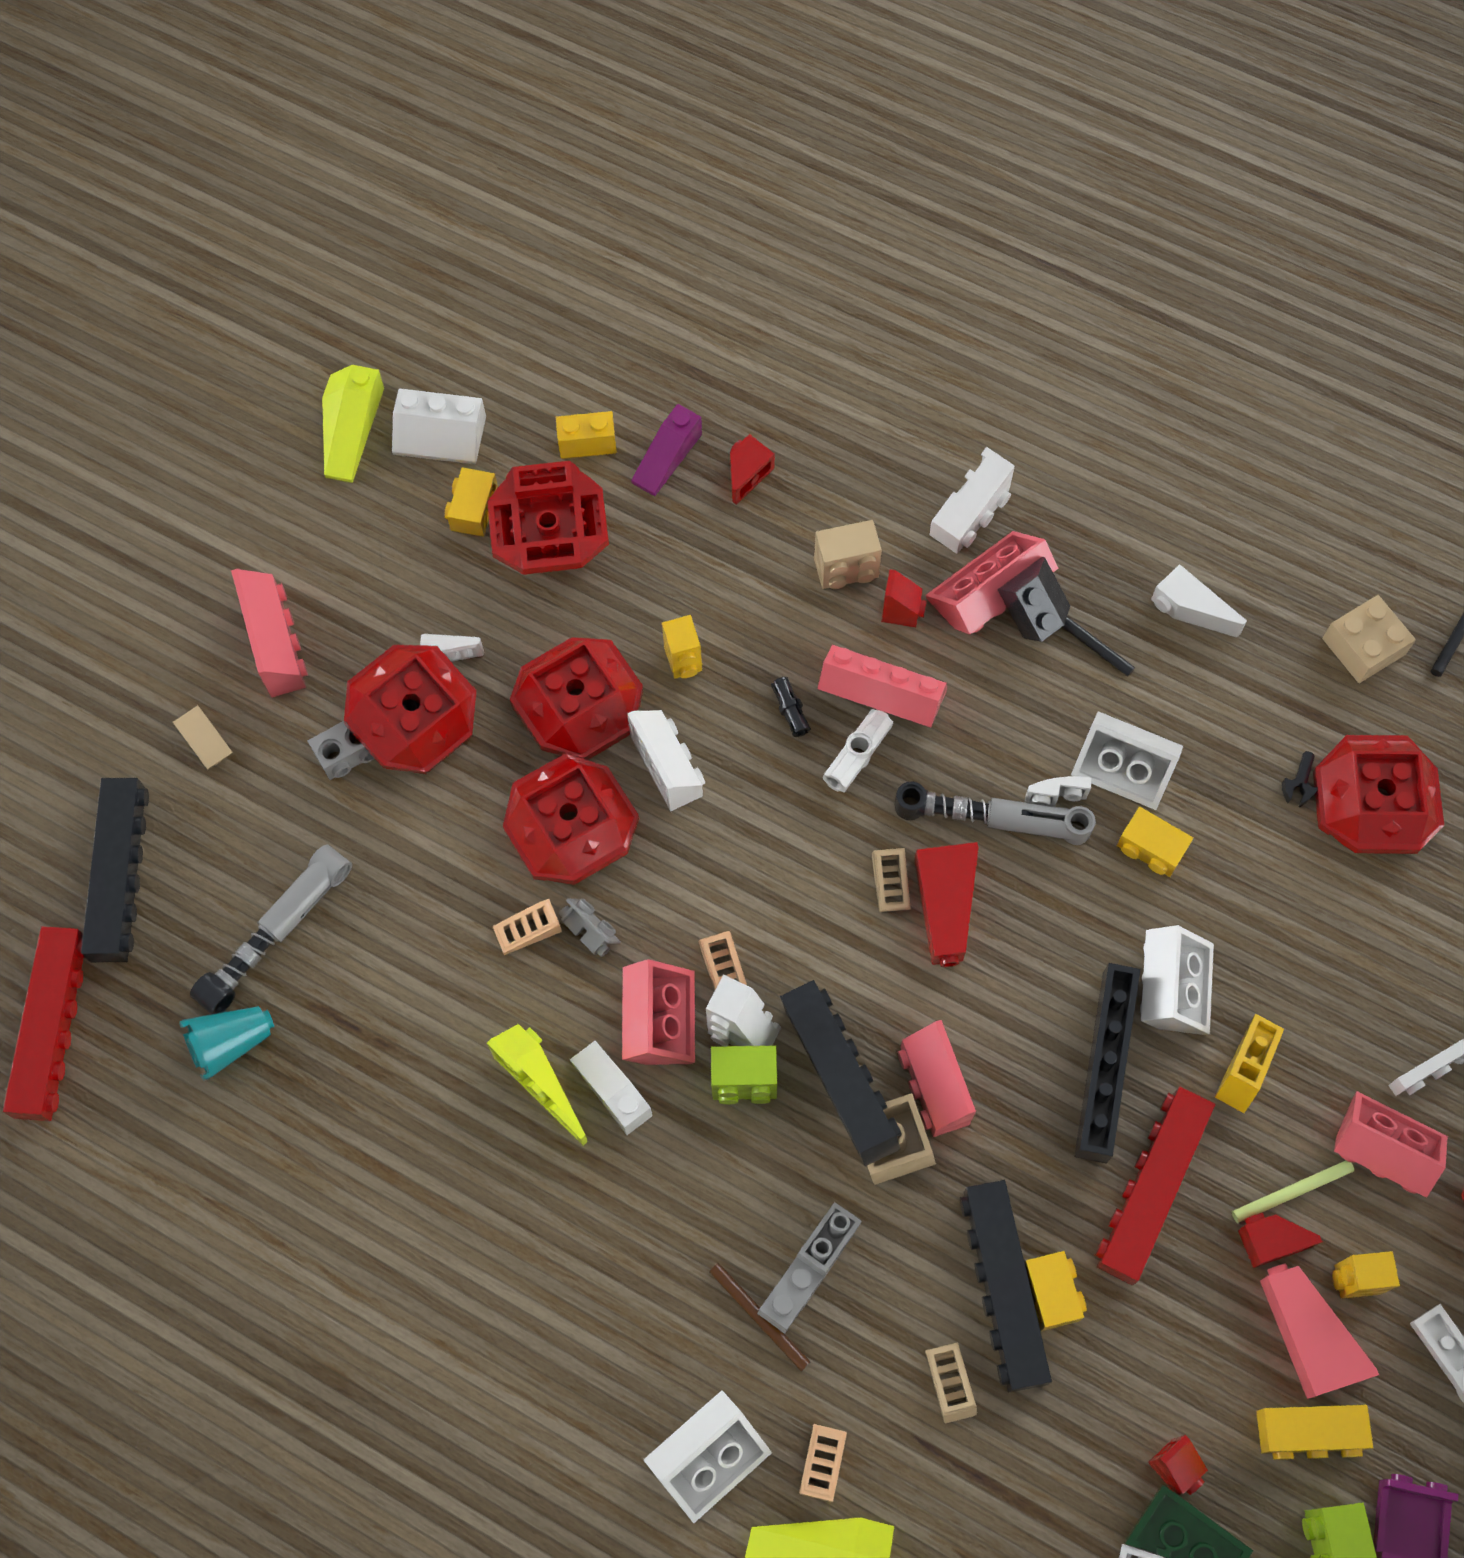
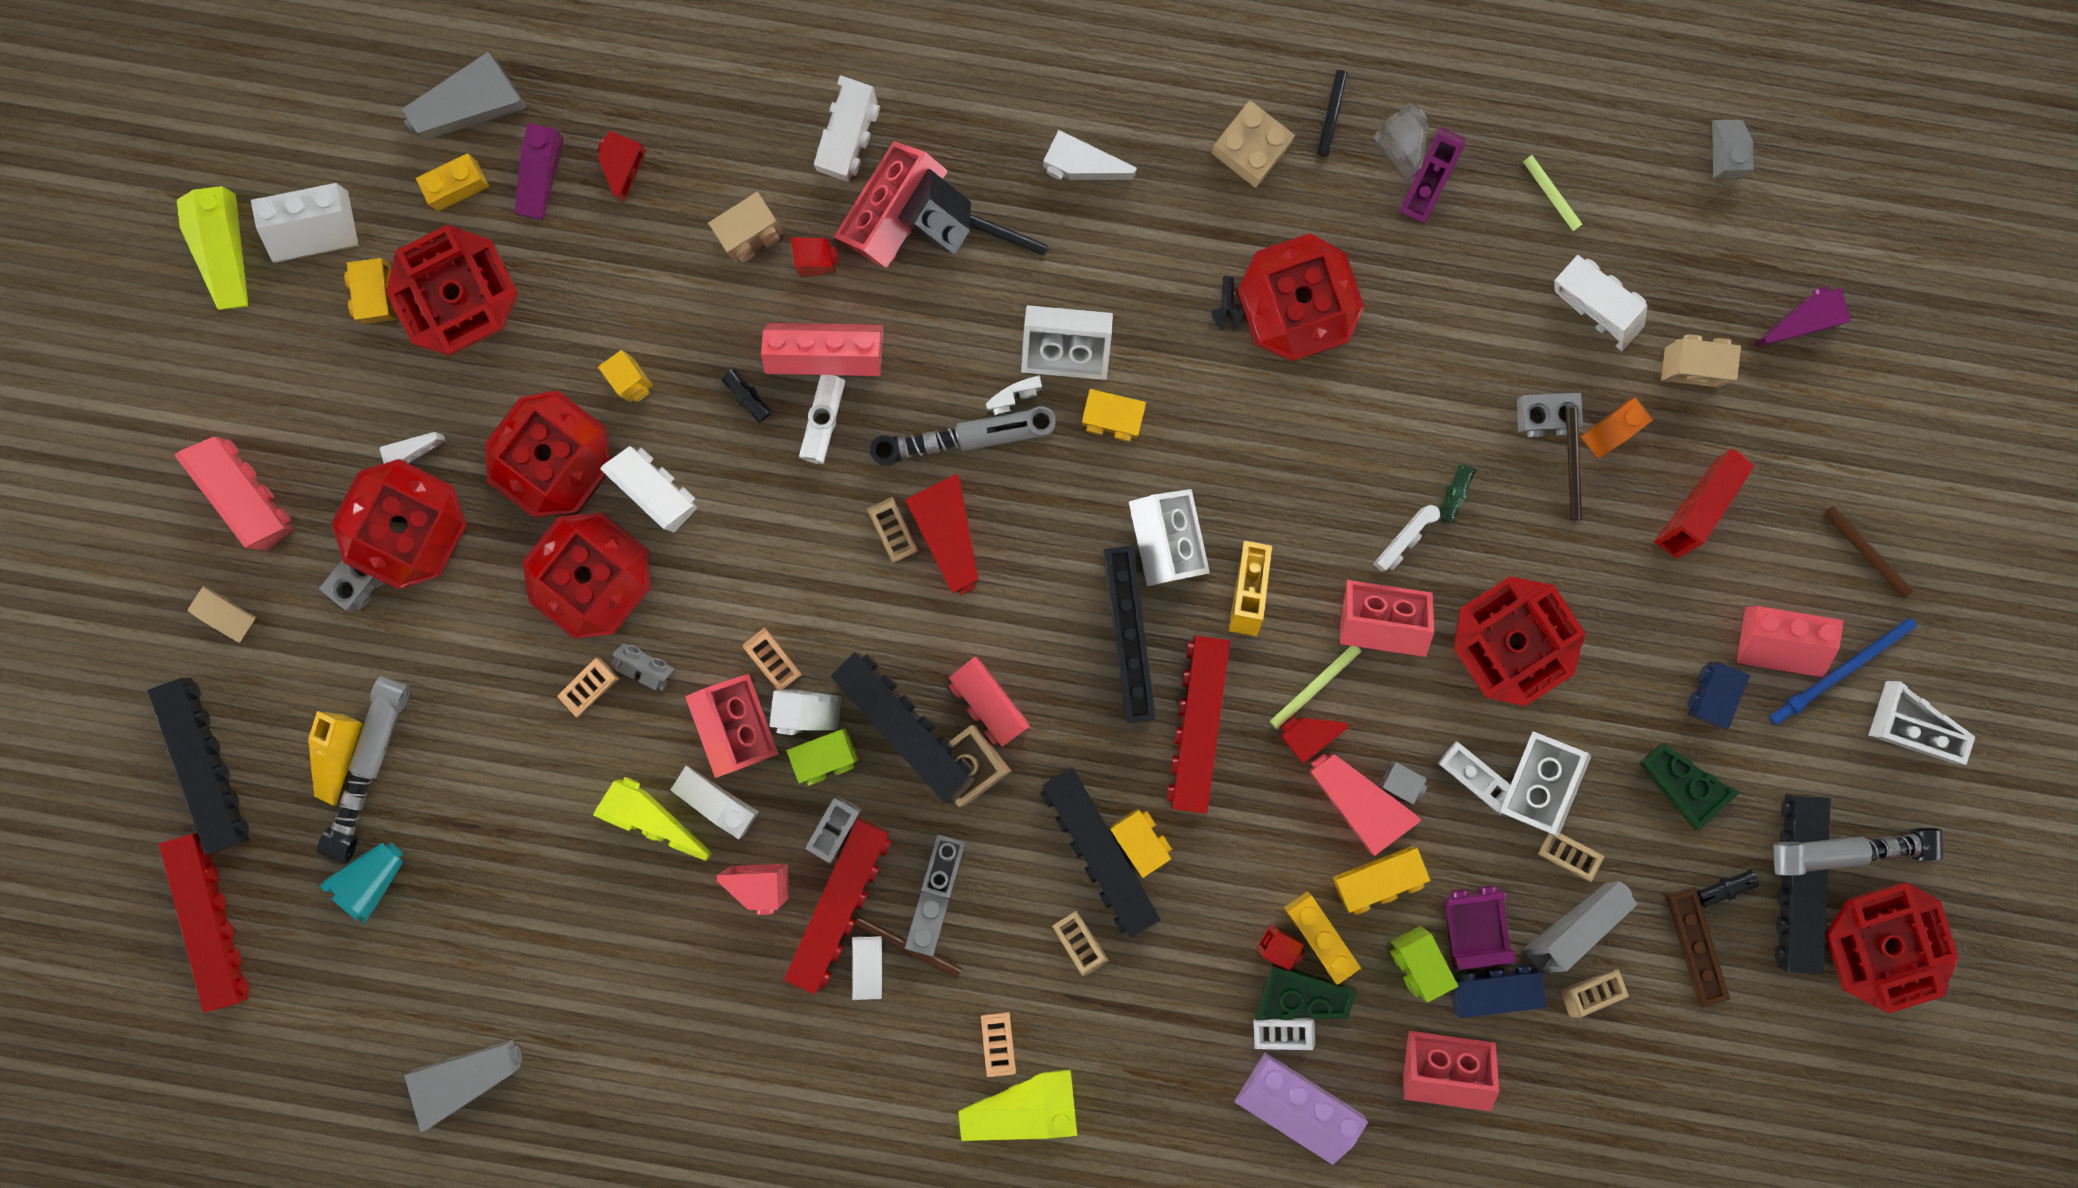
camera: 20 degrees left, 20 degrees up
white slope [644,1391,772,1523] -> none
yellow brick [1332,1251,1400,1299] -> none
none -> yellow slope [308,711,363,806]
none -> light grey slope [402,52,527,140]
none -> light grey slope [404,1039,522,1132]
none -> coral slope [717,863,789,915]
none -> red brick [784,817,892,994]
none -> light grey brick [805,795,862,863]
none -> white slope [852,936,882,1000]
none -> yellow brick [1284,891,1361,985]
none -> light grey brick [1378,761,1427,804]

